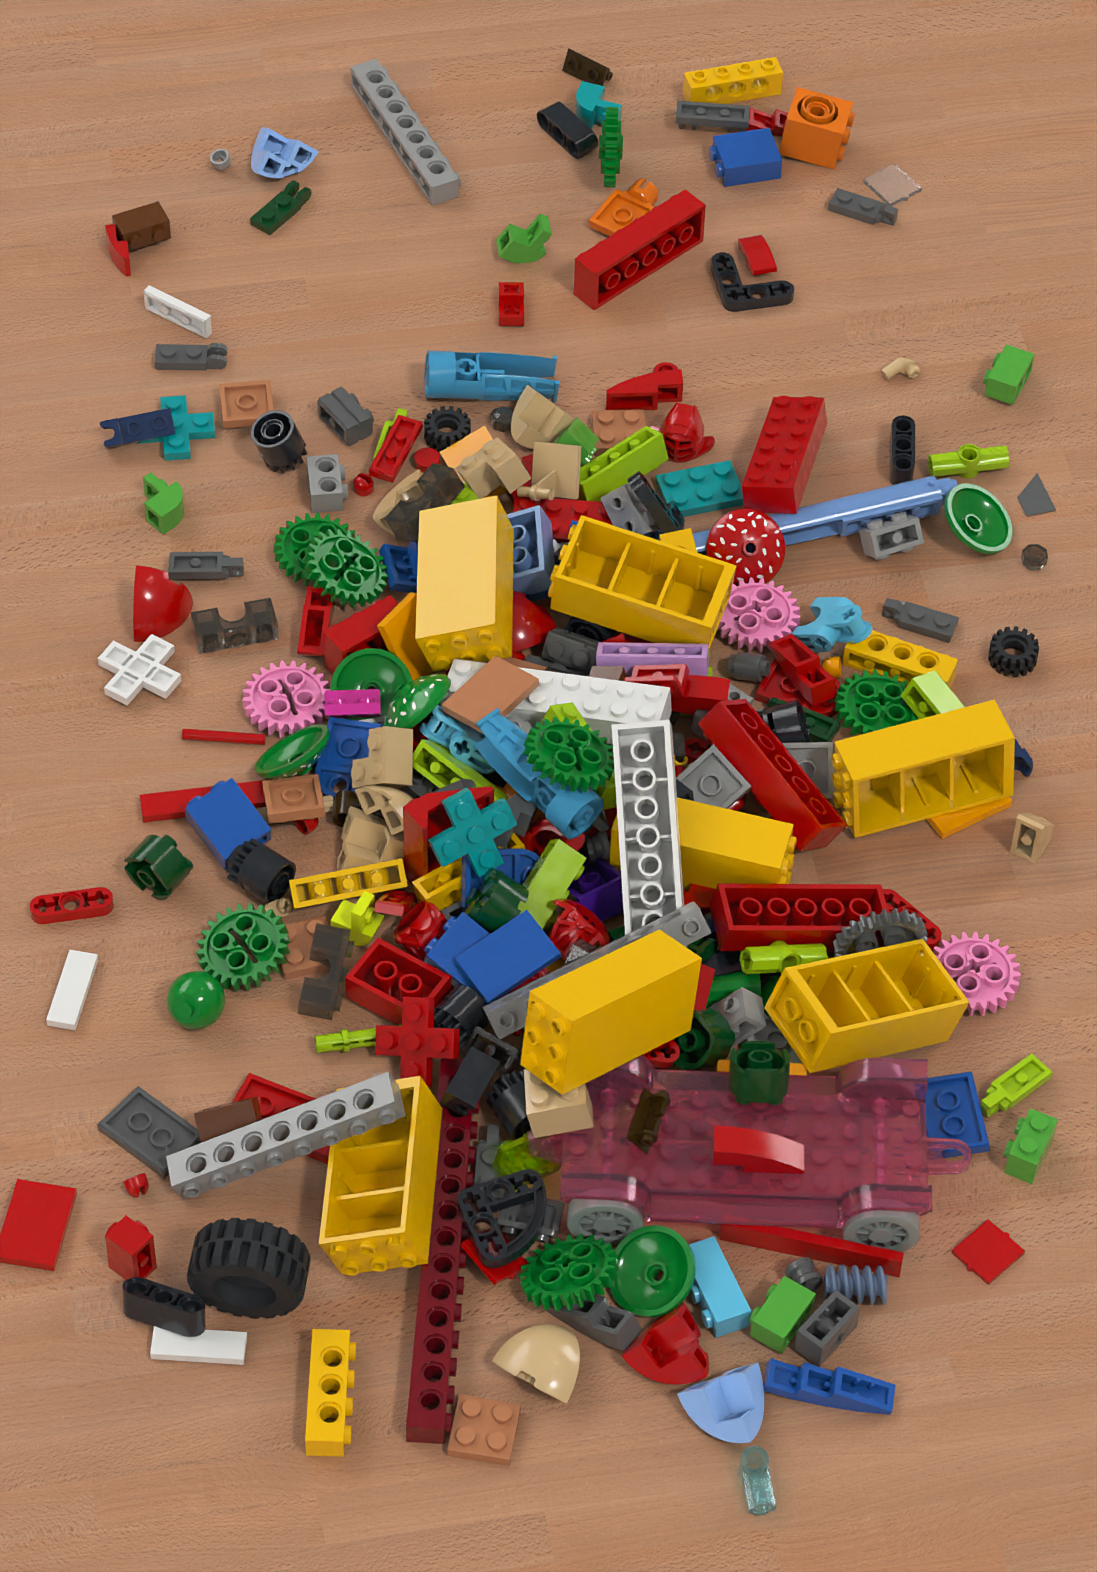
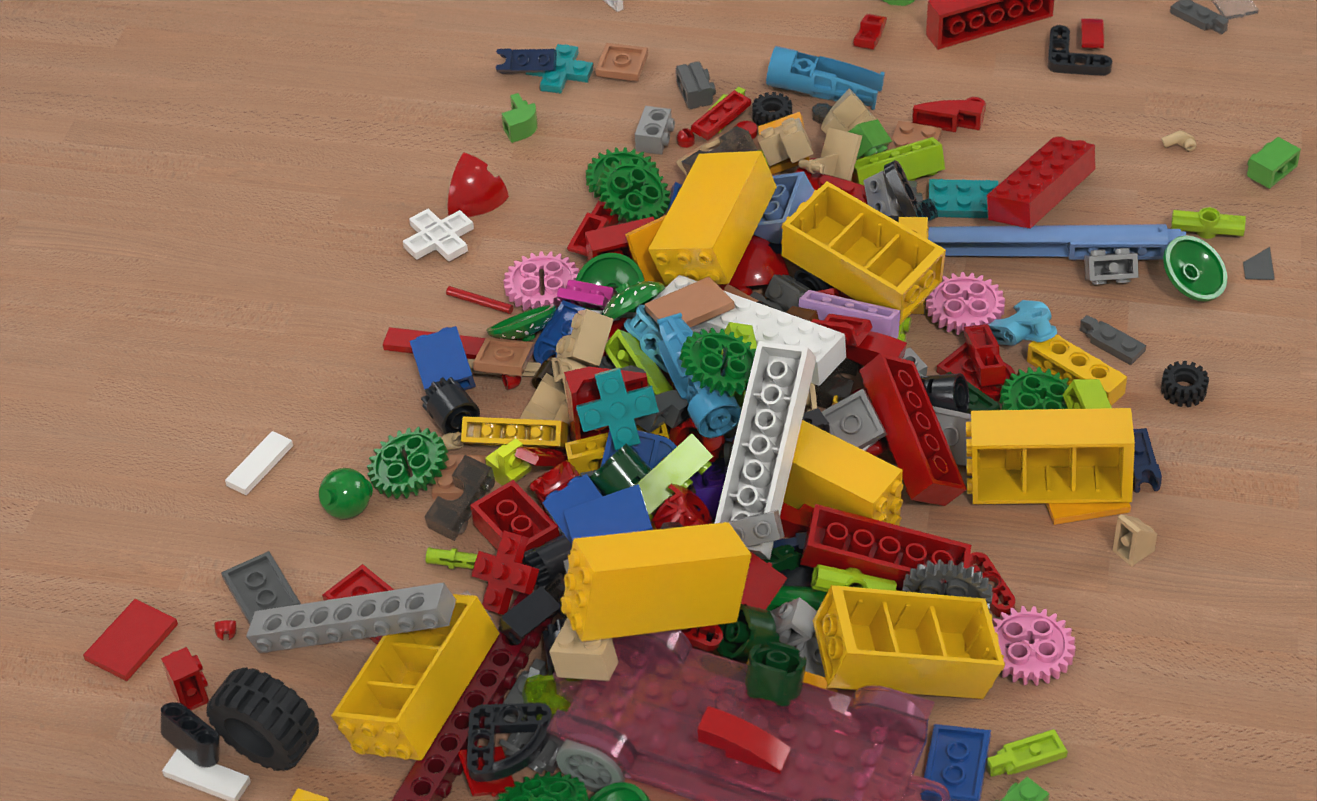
camera: 25 degrees right, 5 degrees down
red beam [30,887,114,924] -> none
dark green brick [124,835,193,900] -> none
dark grey hinge [155,343,228,371] -> none
dark grey hinge [168,552,244,579] -> none
clear smoke arch [191,598,279,654] -> none
reddish brown brick [194,1096,263,1143] -> none
black gear [251,410,307,473] -> none
dark brown hinge [626,1088,671,1154] -> none
red piece [650,402,715,463] -> none
red dish [706,509,785,586] -> none
dark grey brick [728,652,770,682] -> none
light orange hinge [822,656,842,678] -> none
black beam [889,415,915,485] -> none
clear smoke tile [1021,544,1048,570] -> none

